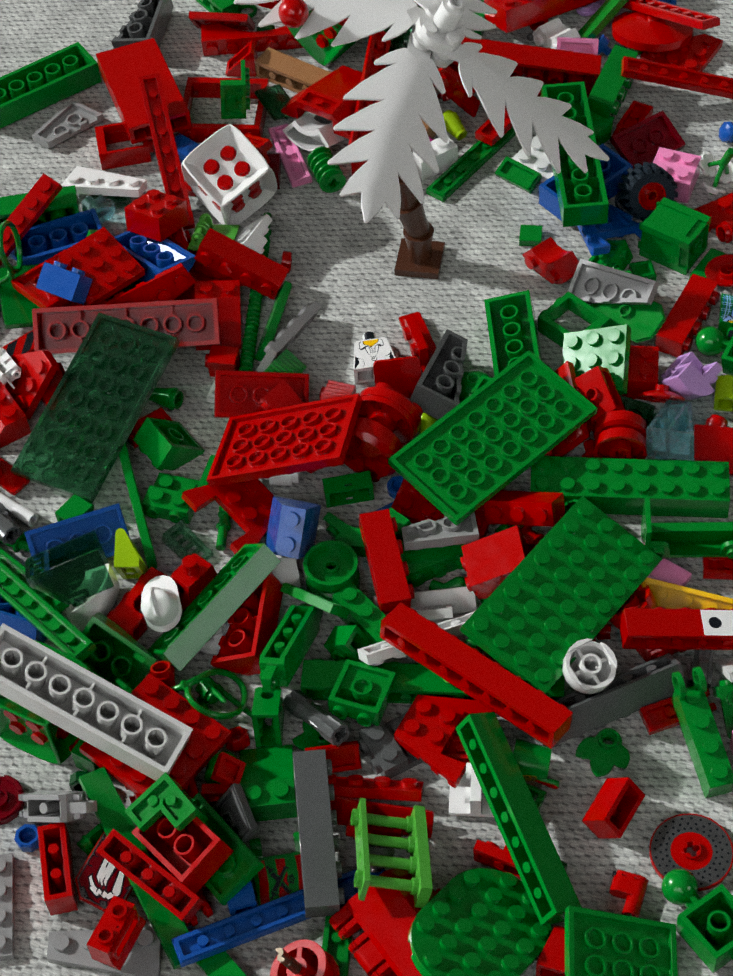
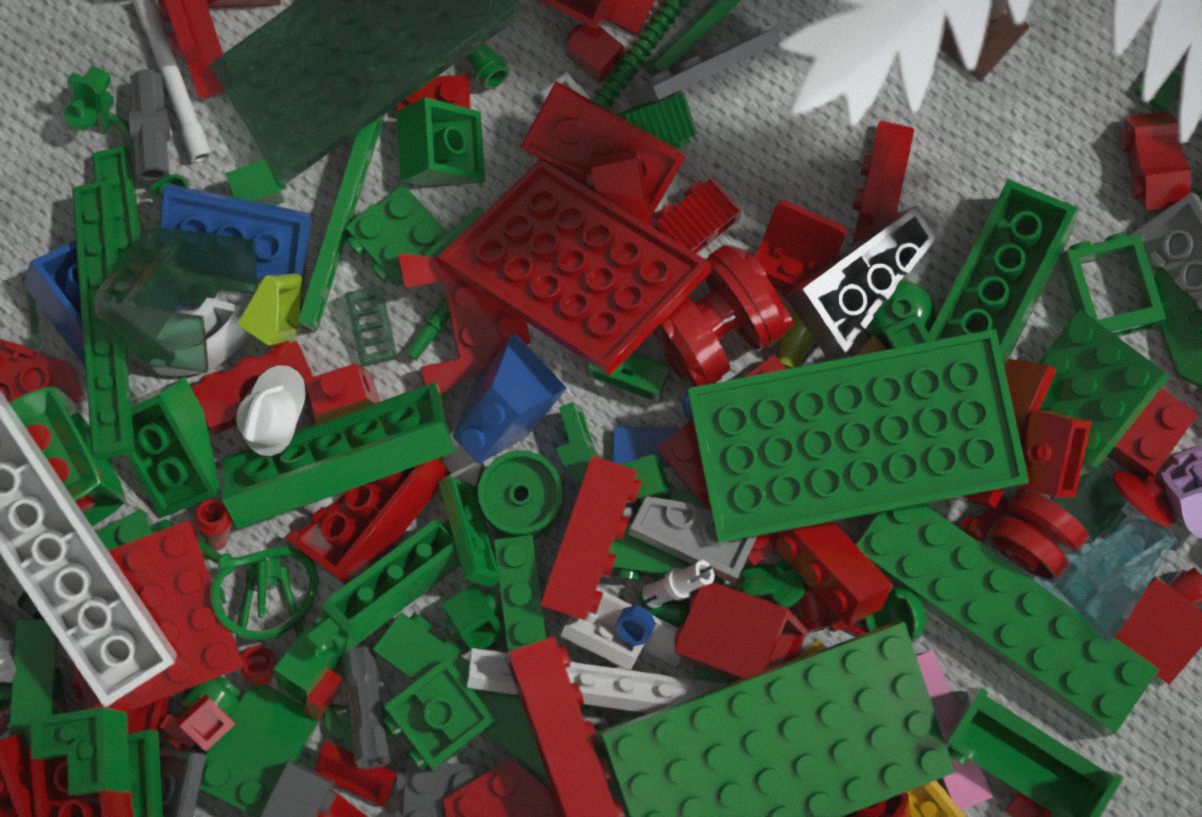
camera: 30 degrees right, 25 degrees up
white torso [353,332,396,384] -> none
none -> red tile [305,669,342,722]
none -> blue tile [614,605,656,646]
none -> white pin [643,560,714,608]

